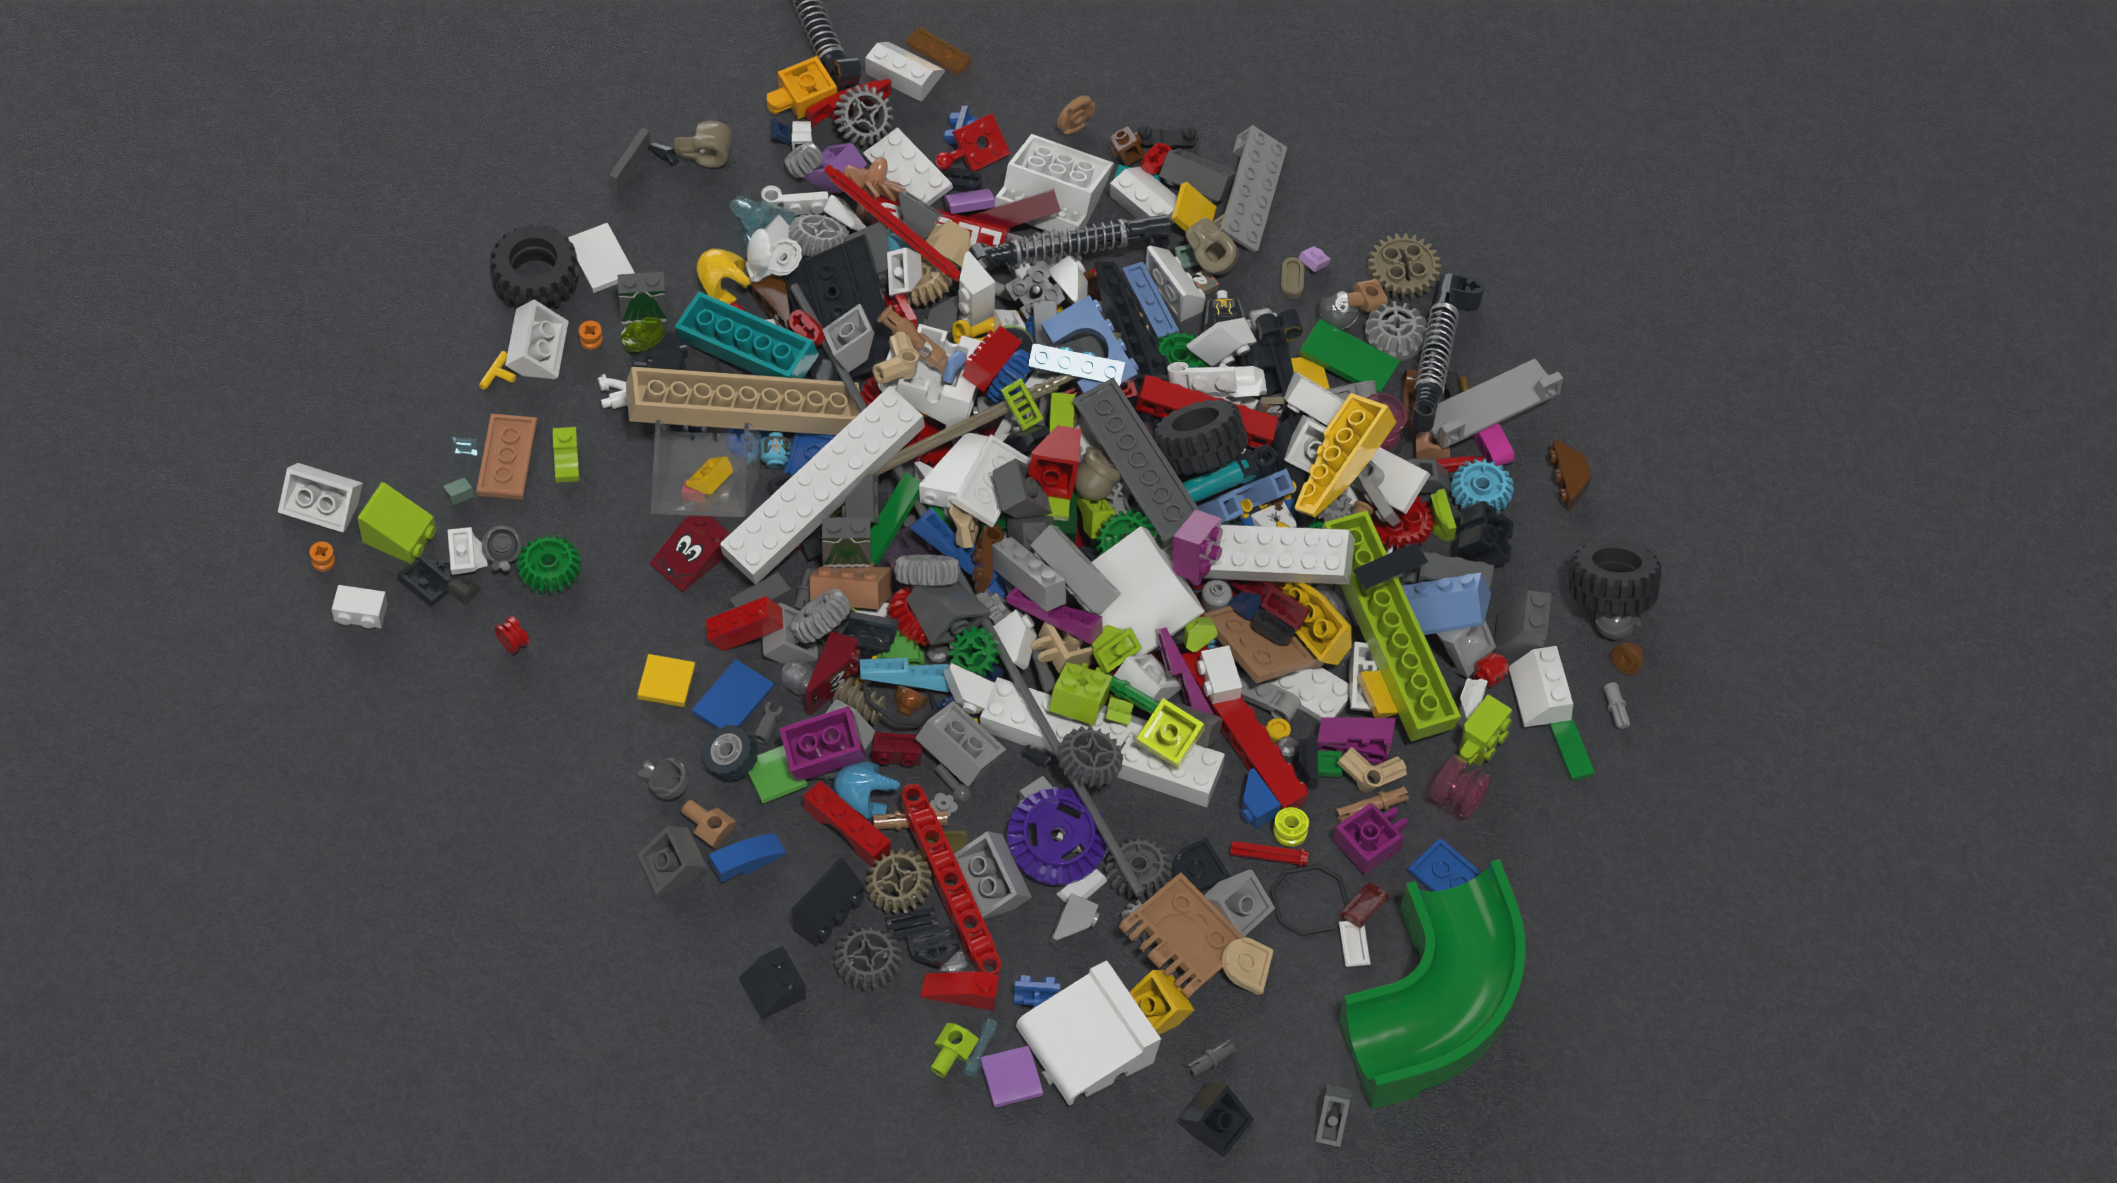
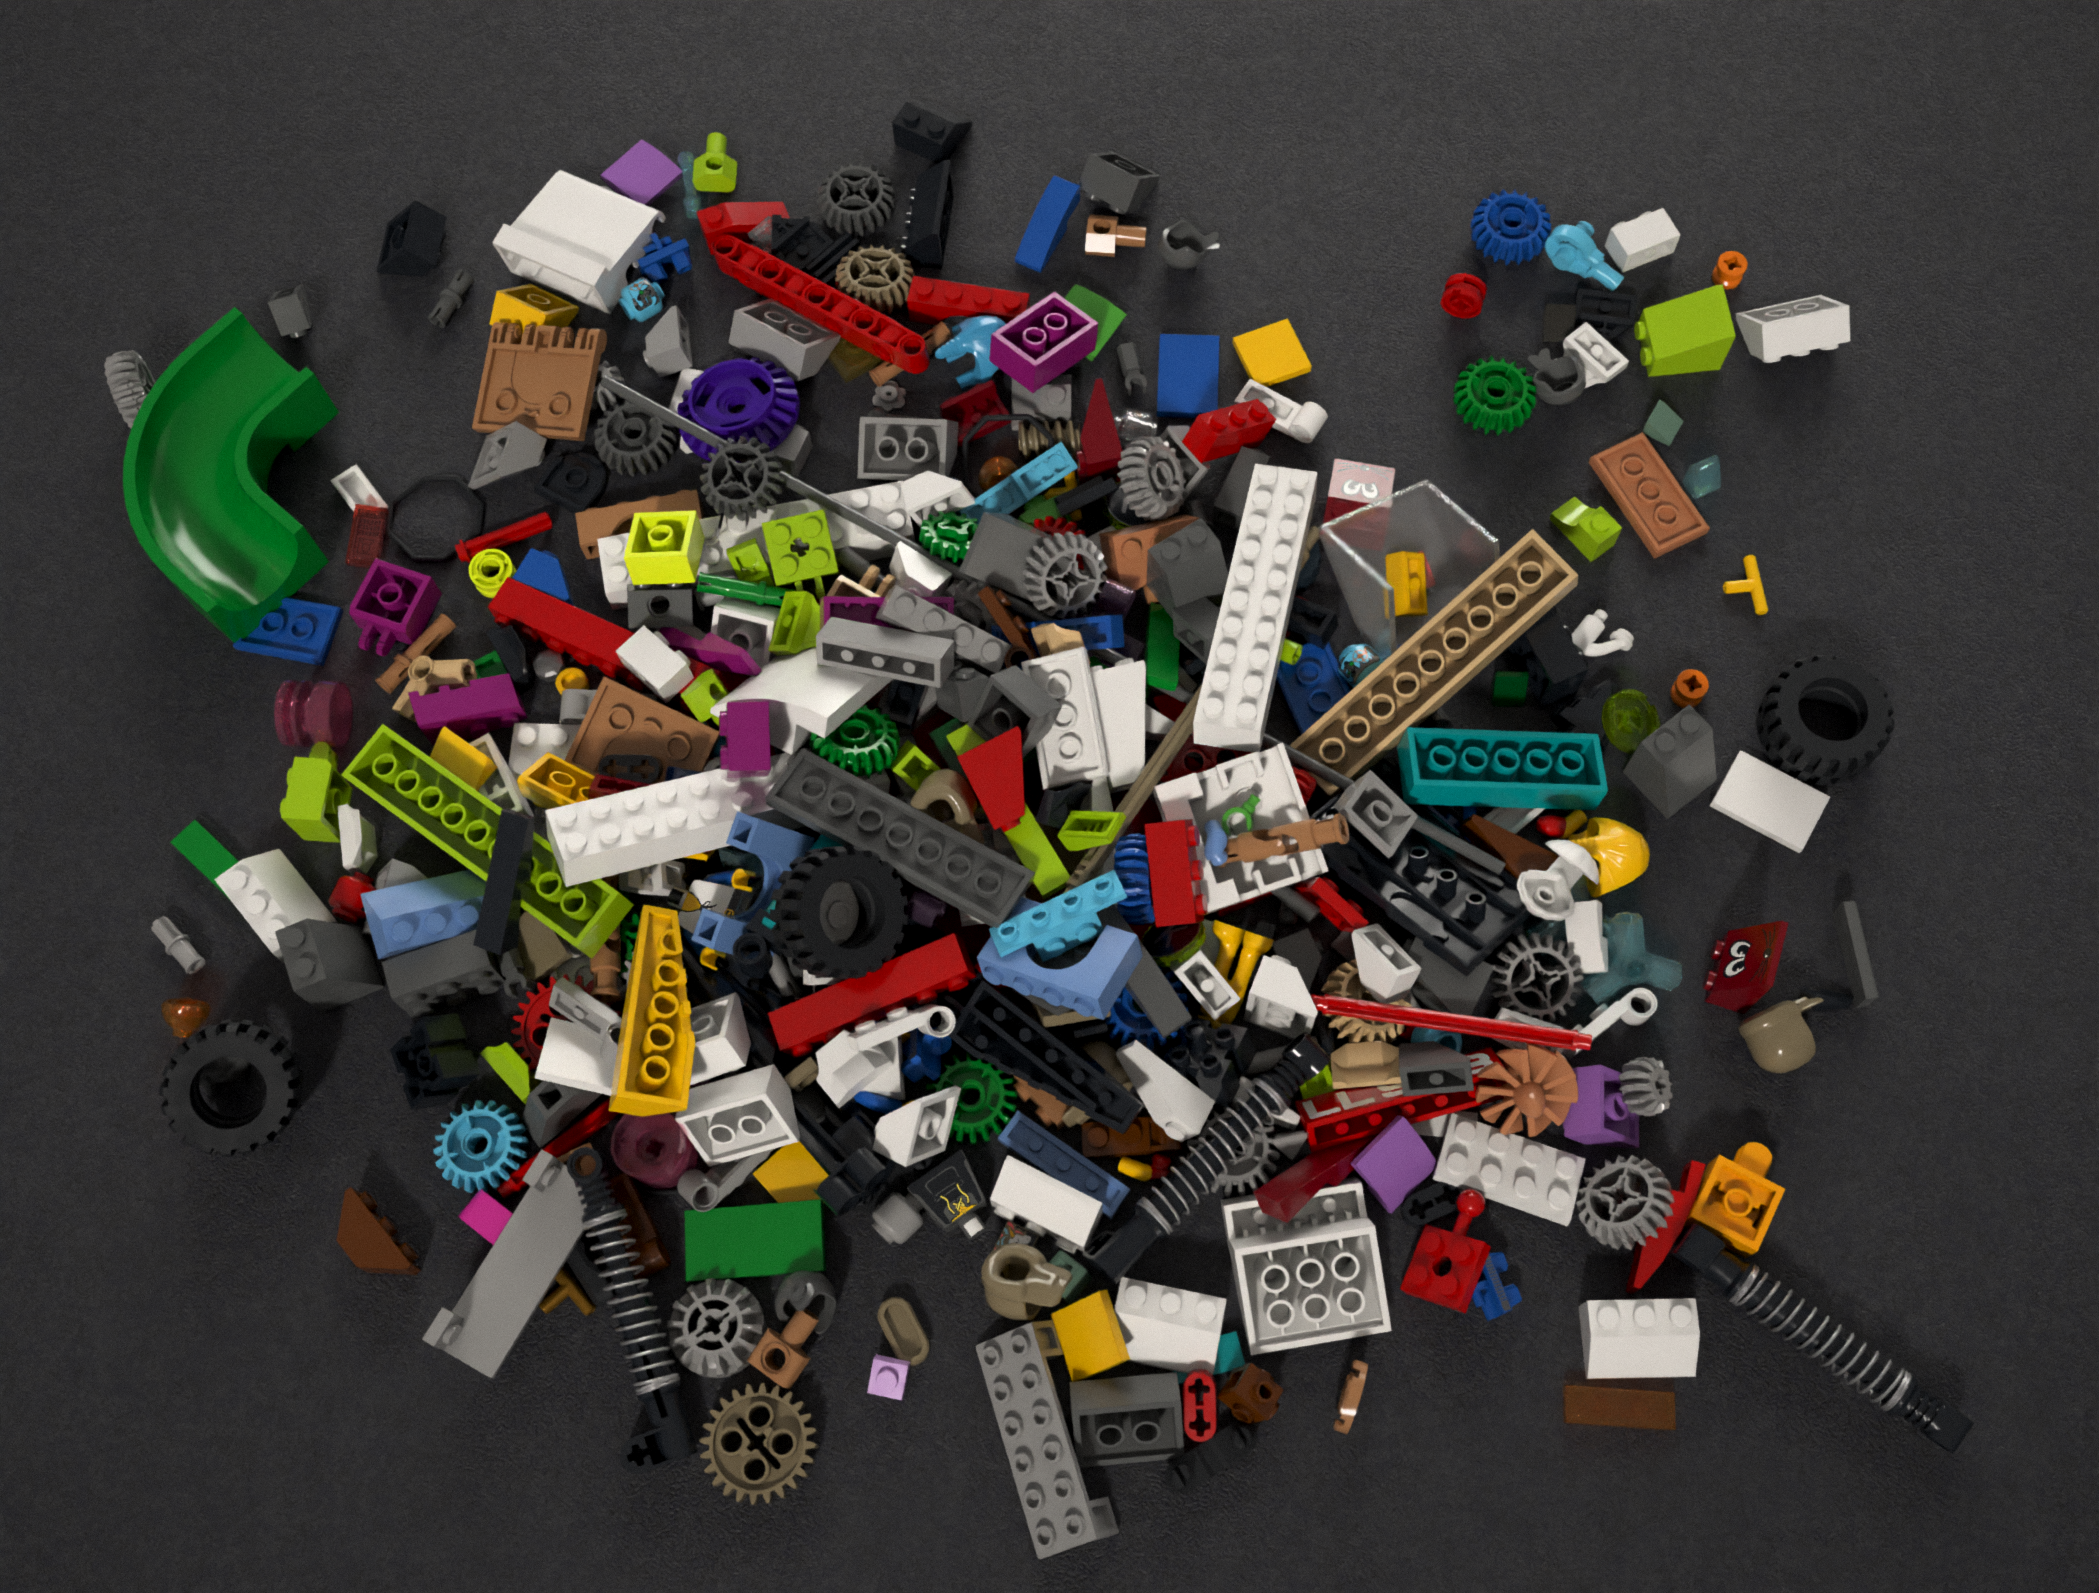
camera: 155 degrees right, 10 degrees up
white slope [505,300,568,379] -> none
black wheel [702,725,759,781] -> none
dark blue slope [770,118,792,145] -> none
red beam [789,310,825,346] -> none
white leg [792,121,812,150] -> none
tan piece [873,332,919,384] -> none
tan tile [1222,937,1274,996] -> none
none -> light grey gear [104,350,155,429]
none -> medium nougat arch [575,490,704,559]
none -> medium azure head [619,277,665,322]
none -> bright green piece [1221,794,1261,836]
none -> white plate [1234,379,1328,443]
none -> blue gear [1470,189,1551,266]
none -> medium azure pin [1545,221,1625,292]
none -> dark red slope [1702,921,1788,1014]

